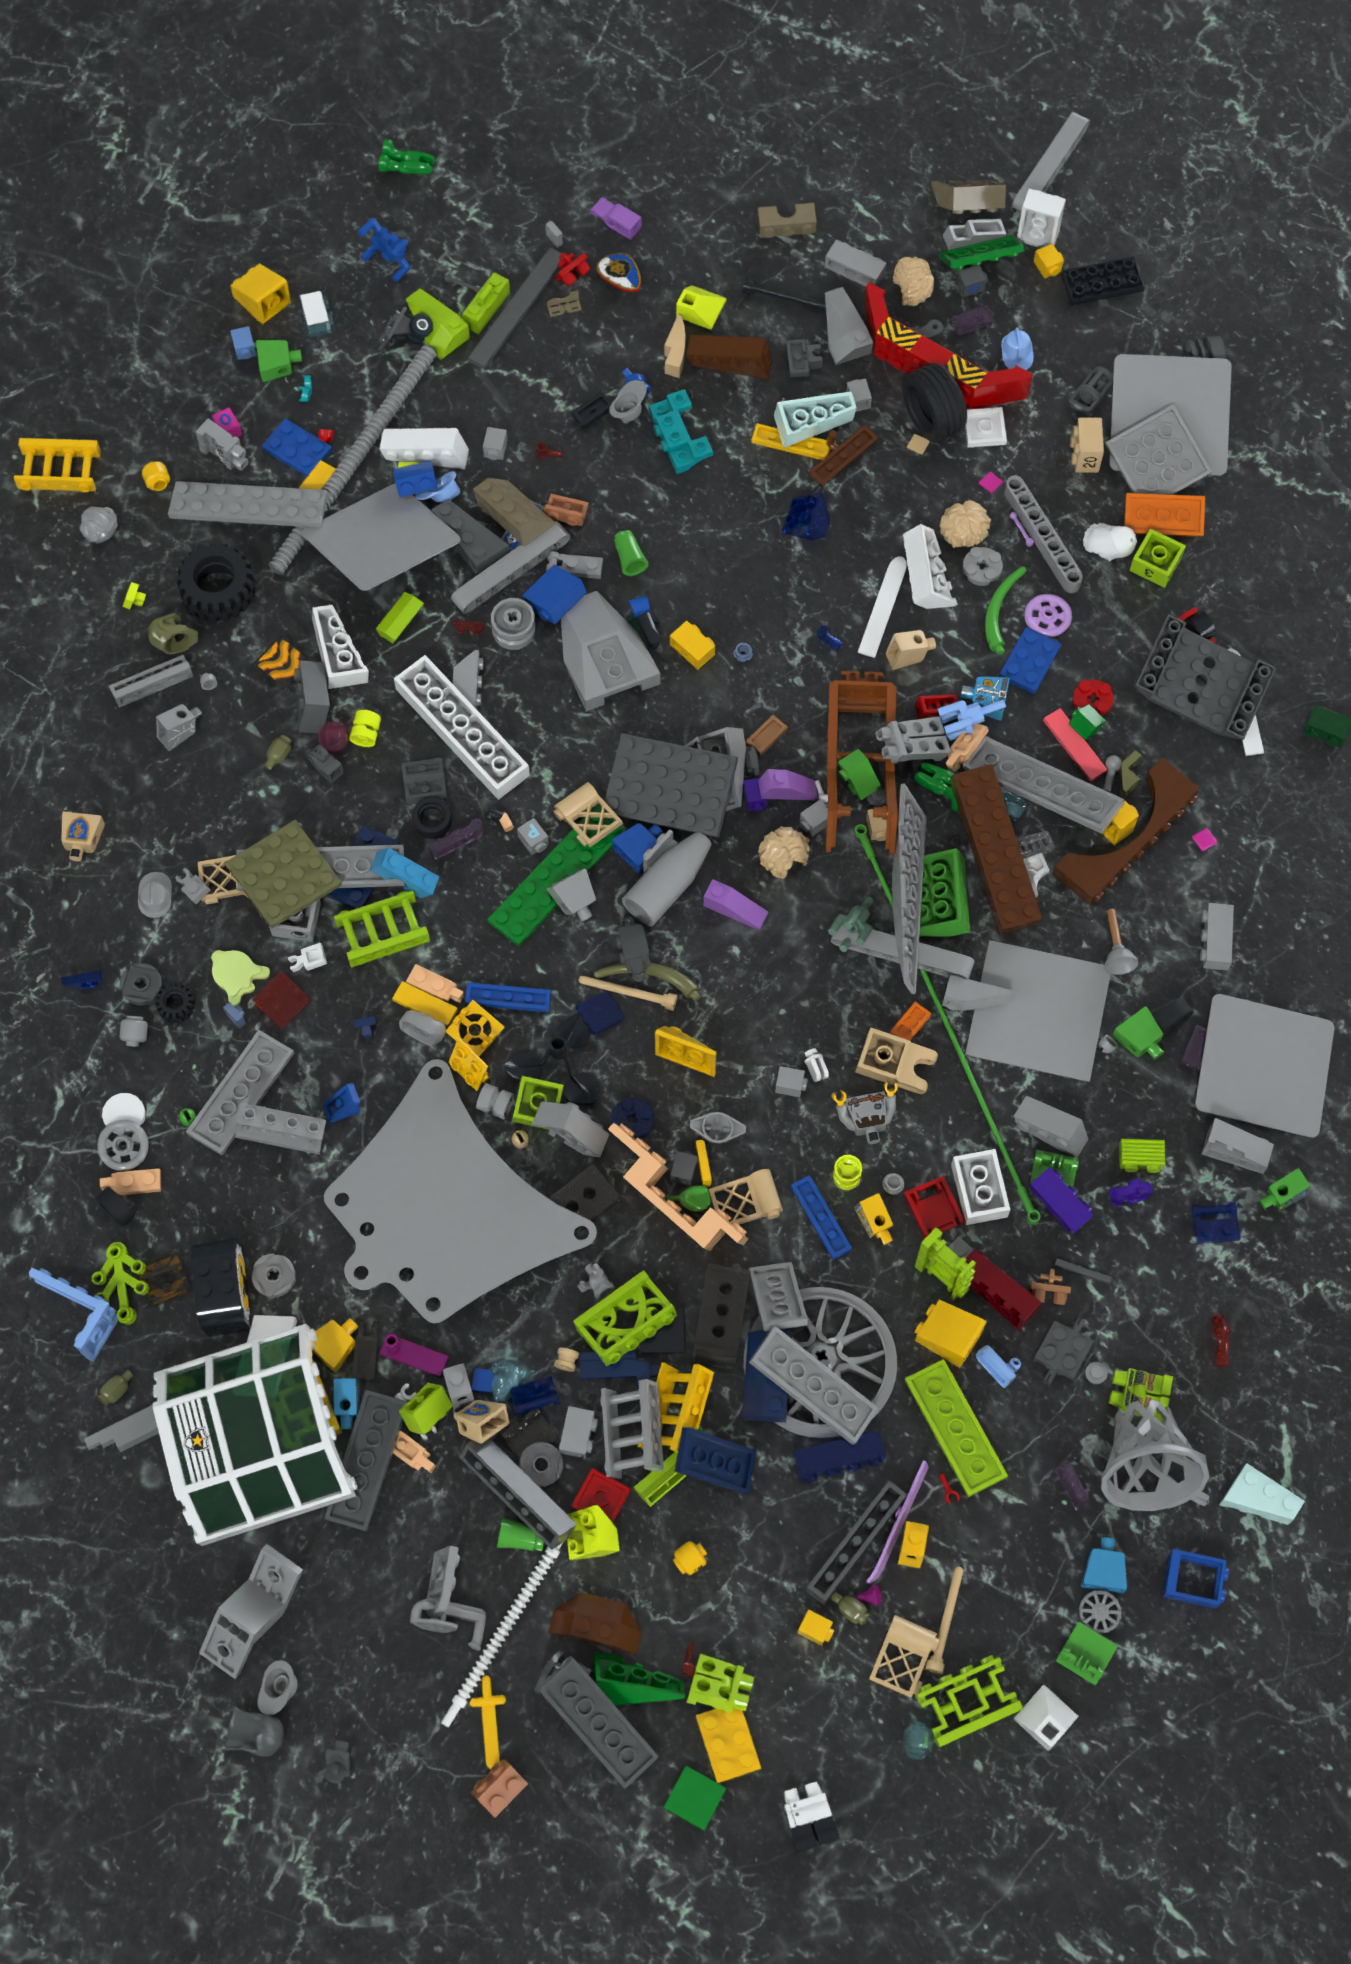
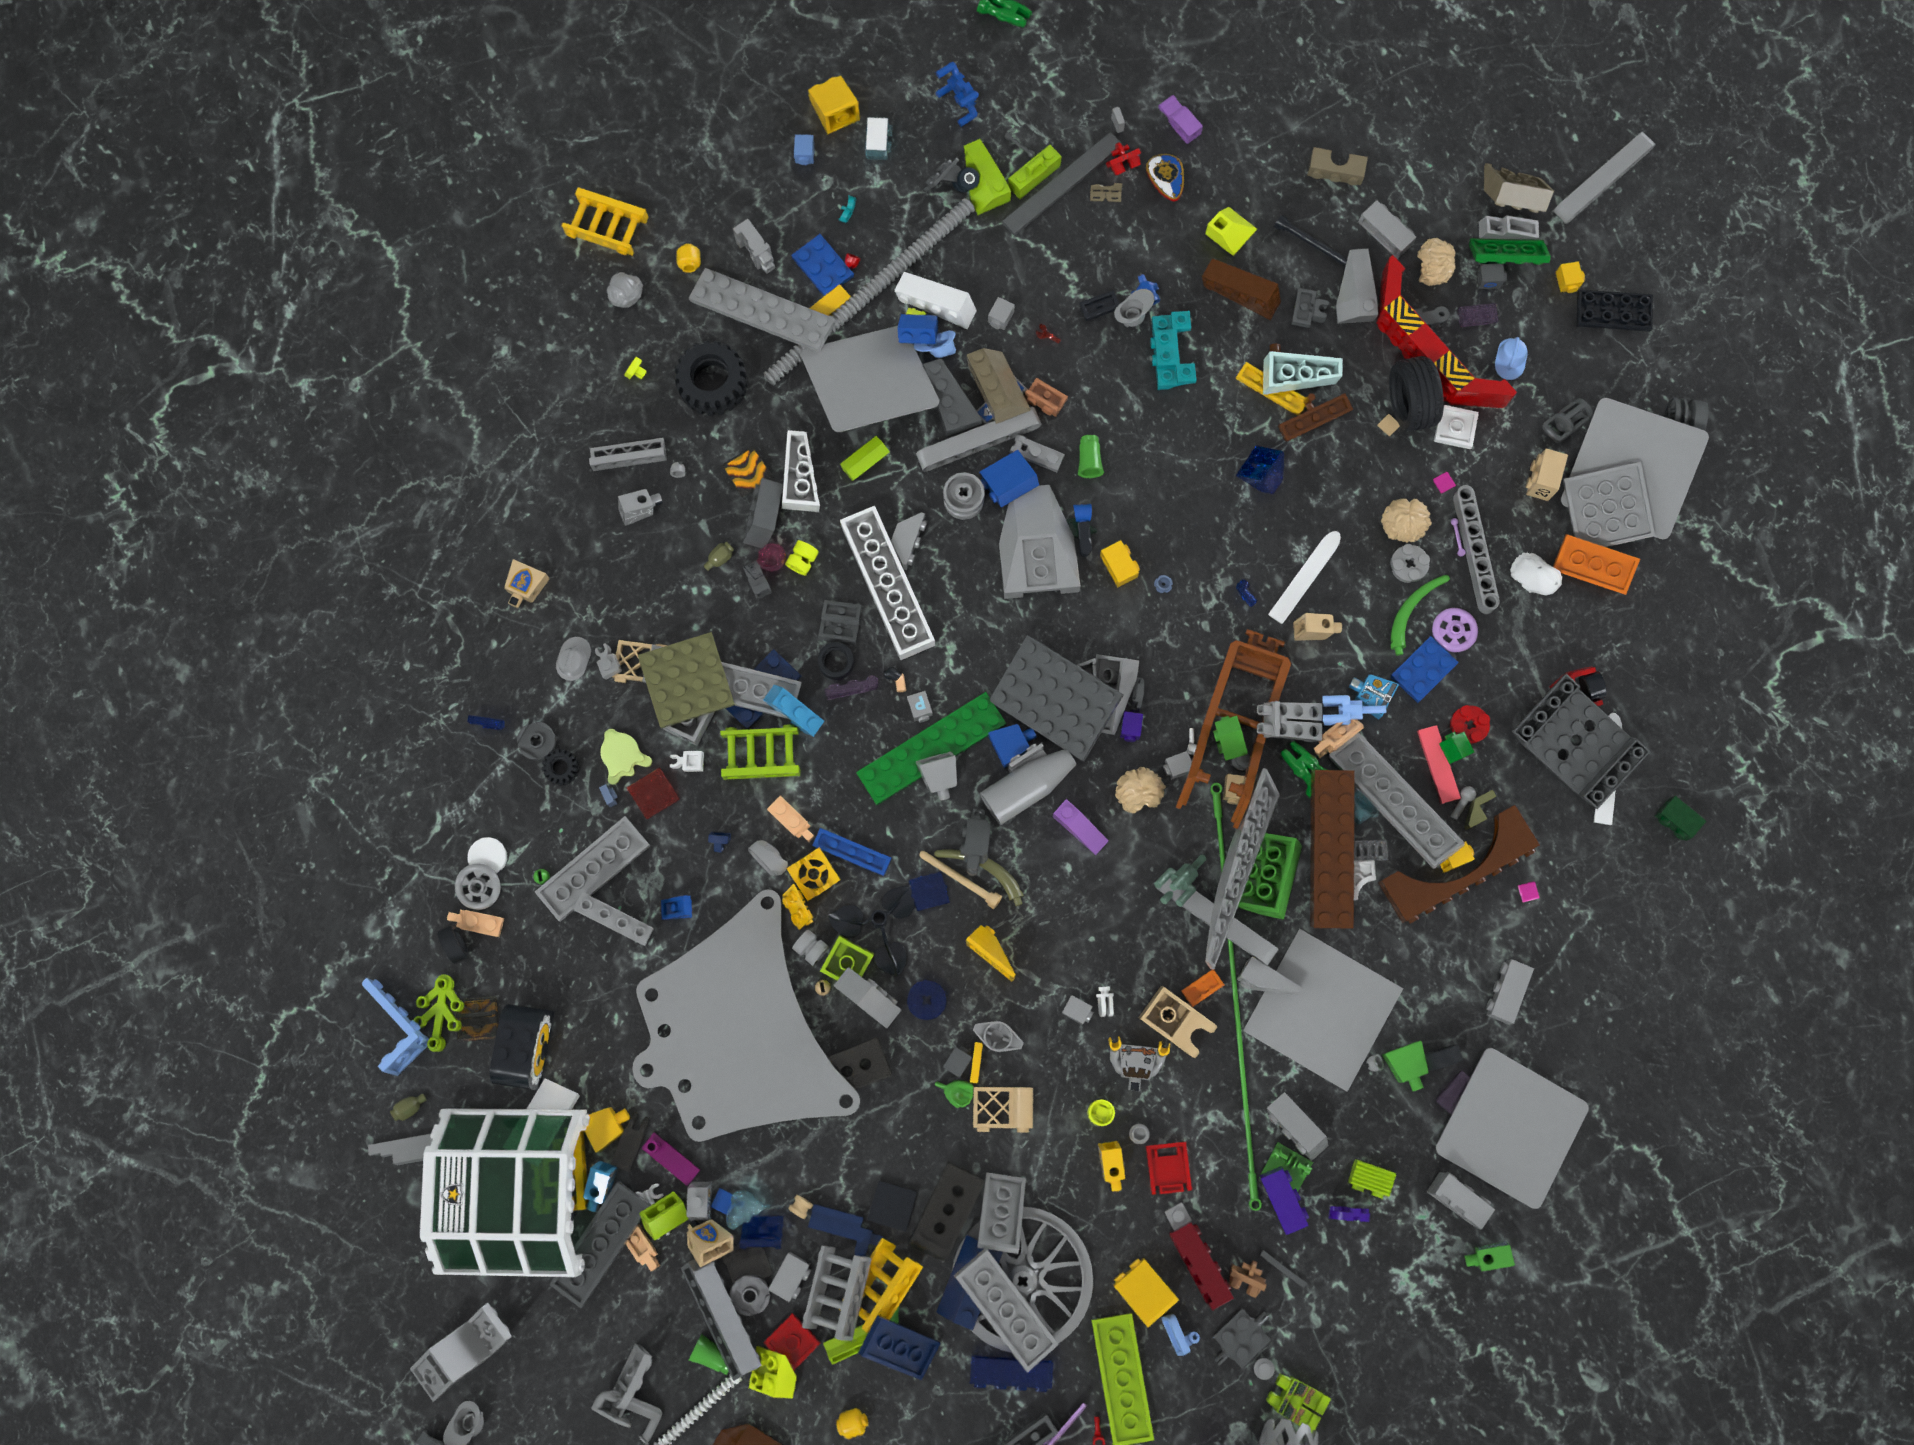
camera: 20 degrees right, 10 degrees up
light grey head [119,1016,148,1047] -> none
olive helmet [148,613,198,654] -> none
dark pink brick [212,408,242,438] -> none
light grey plate [251,1254,296,1299] -> none
bright green torso [256,340,302,382] -> none
yellow tile [392,981,458,1028] -> none
clear red piece [453,620,485,635] -> none
tan piece [554,782,623,847] -> none
lime fence [573,1270,677,1366] -> none
light grey piece [577,1263,615,1300] -> none
light nougat bracket [608,1123,749,1251] -> none
tan slope [664,315,685,378] -> none
medium nougat tile [746,715,788,756] -> none
medium lavender slope [758,769,818,800] -> none
blue plate [791,1175,852,1260] -> none
light grey brick [846,379,872,412] -> none
white wedge [903,524,958,609] -> none
red slope [915,694,958,719] -> none
lime fence [915,1227,976,1301] -> none
white brick [951,1149,1010,1225] -> none
white brick [1017,189,1066,248] -> none
light grey piece [1104,909,1138,975] -> none
lime brick [1129,529,1186,588] -> none
clear blue plate [1191,1202,1241,1244] -> none
clear red piece [1211,1314,1231,1367] -> none

